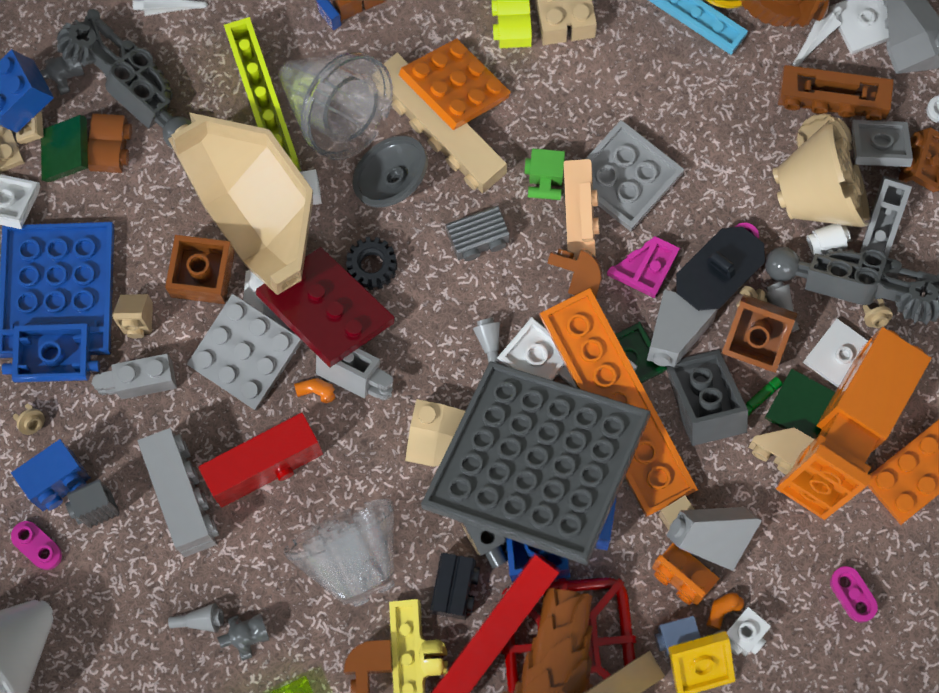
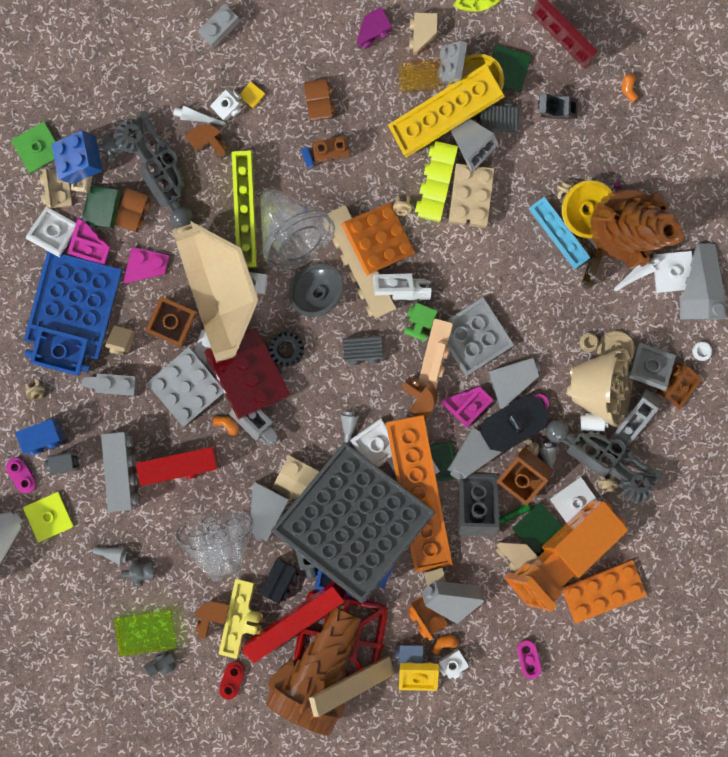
camera: 15 degrees right, 15 degrees up
dark orange brick [778,65,894,121] -> none
none -> neon yellow plate [23,492,74,543]
none -> dark pink wing [68,218,111,265]
none -> dark pink wing [123,247,170,284]
none -> dark orange brick [185,124,227,159]
none -> light grey slope [250,481,289,542]
none -> white plate [373,273,431,301]
none -> tan plate [393,196,412,216]
none -> light grey slope [488,358,541,408]
none -> tan plate [579,333,599,352]
none -> dark brown tile [581,249,602,289]

